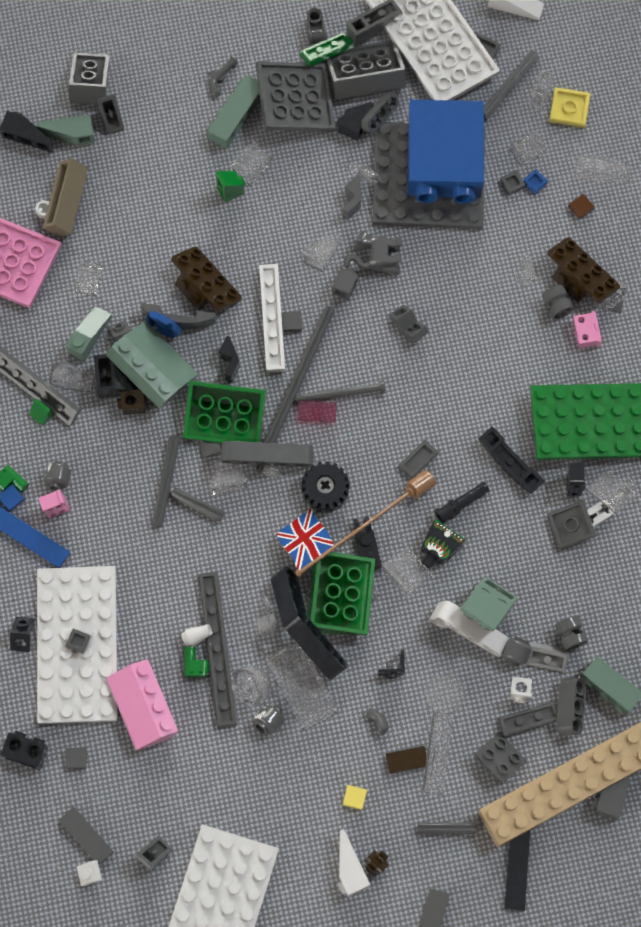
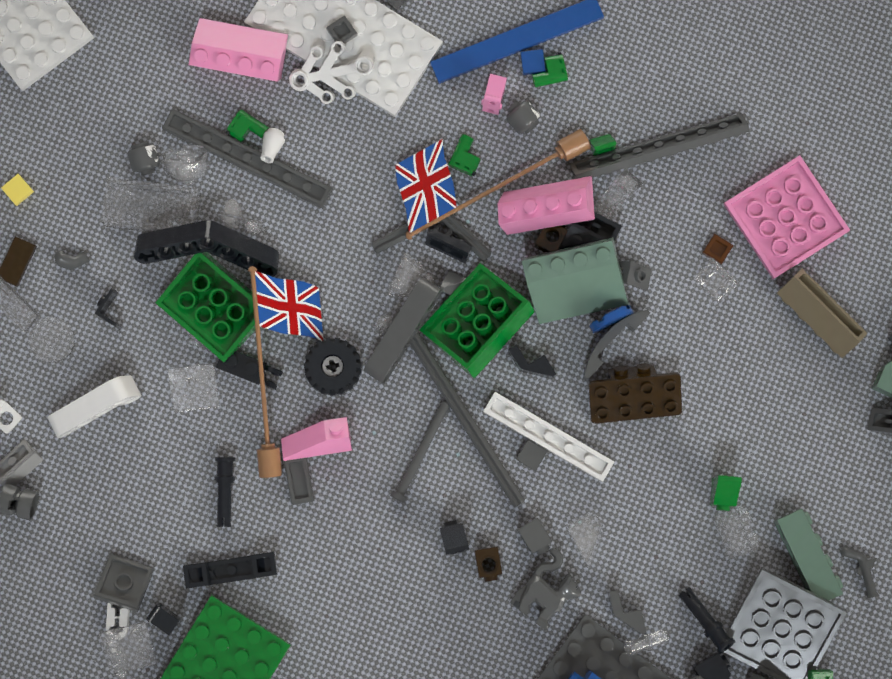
camera: 125 degrees right, 10 degrees up
white tile [35,200,49,219] -> none
sand green slope [66,306,112,362] -> none
clear pink plate [298,401,337,423] -> none
dark grey slope [389,305,429,343] -> none
torso [421,519,466,569] -> none
sand green slope [460,577,518,632] -> none
dark grey head [502,636,531,667] -> none
none -> bright pink slope [281,417,352,461]
none -> white plant [289,41,374,104]
none -> flag [395,129,591,240]
none -> black plate [425,223,472,264]
none -> black slope [440,520,469,556]
none -> green piece [448,134,481,177]
none -> dark brown brick [474,546,502,582]
none -> bright pink slope [498,176,595,235]
none -> black pin [679,587,736,654]
none -> reddish brown tile [702,233,734,265]

